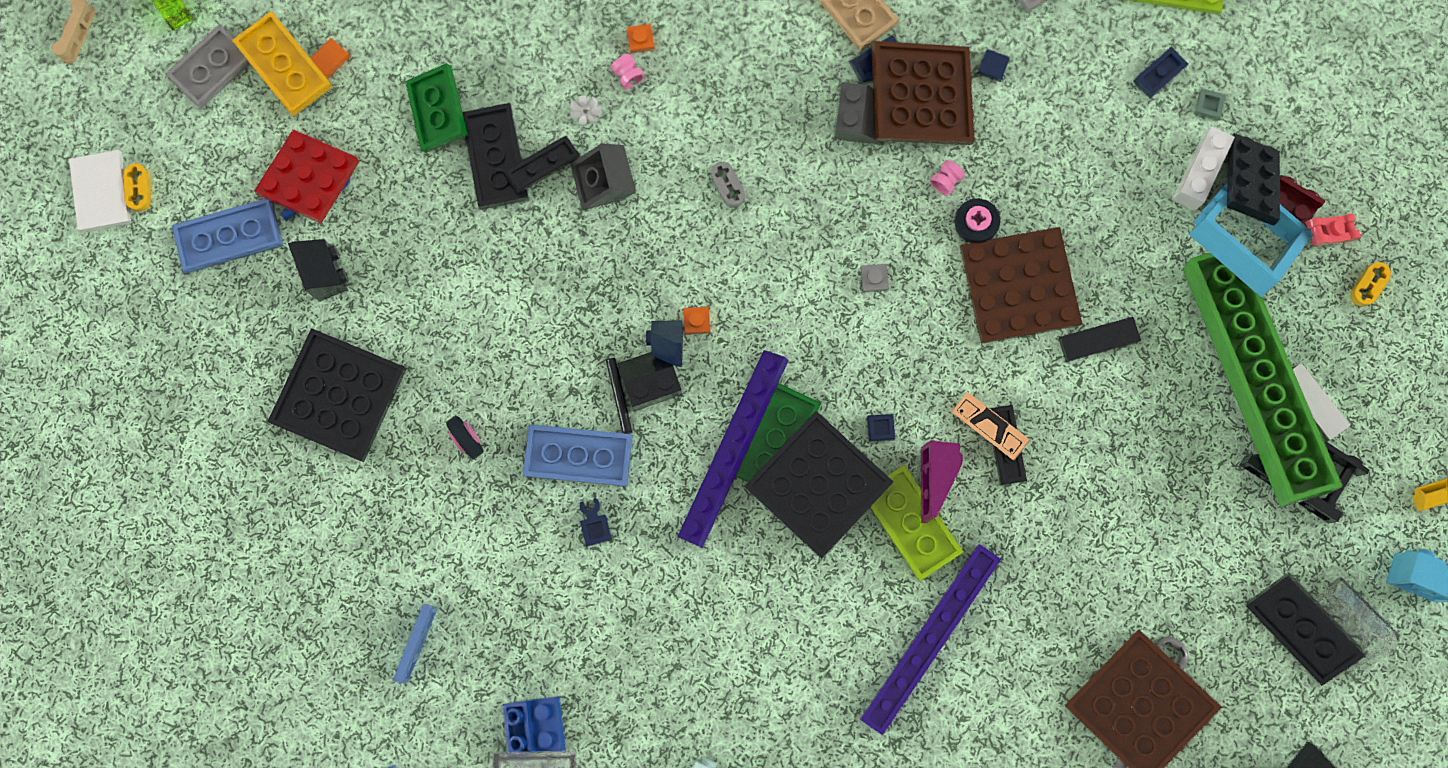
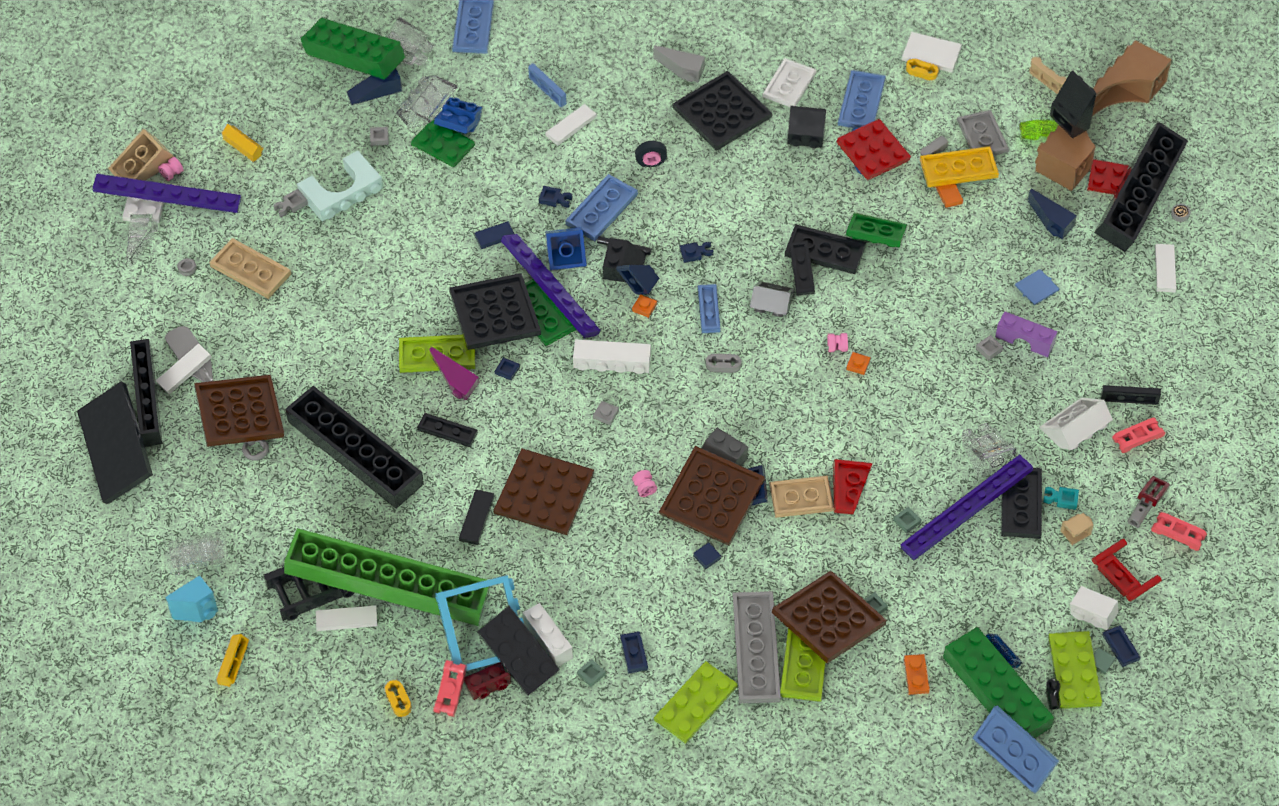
camera: 120 degrees right, 25 degrees down
white plant [570,95,602,125] -> none
dark purple plate [860,544,1001,736] -> none
light nougat tile [952,392,1030,460] -> none
black wheel [954,198,1001,243] -> none
black plate [1246,572,1366,686] -> none
none -> black brick [285,386,424,509]
none -> green plate [411,119,475,168]
none -> dark blue tile [474,221,515,249]
none -> white tile [545,104,597,146]
none -> blue slope [545,227,587,270]
none -> white brick [573,339,651,374]
none -> light grey slope [653,45,705,83]
none -> dark blue plate [679,242,713,263]
none -> medium blue tile [698,284,720,333]
none -> white tile [763,58,816,107]
none -> light grey bar [920,136,948,156]

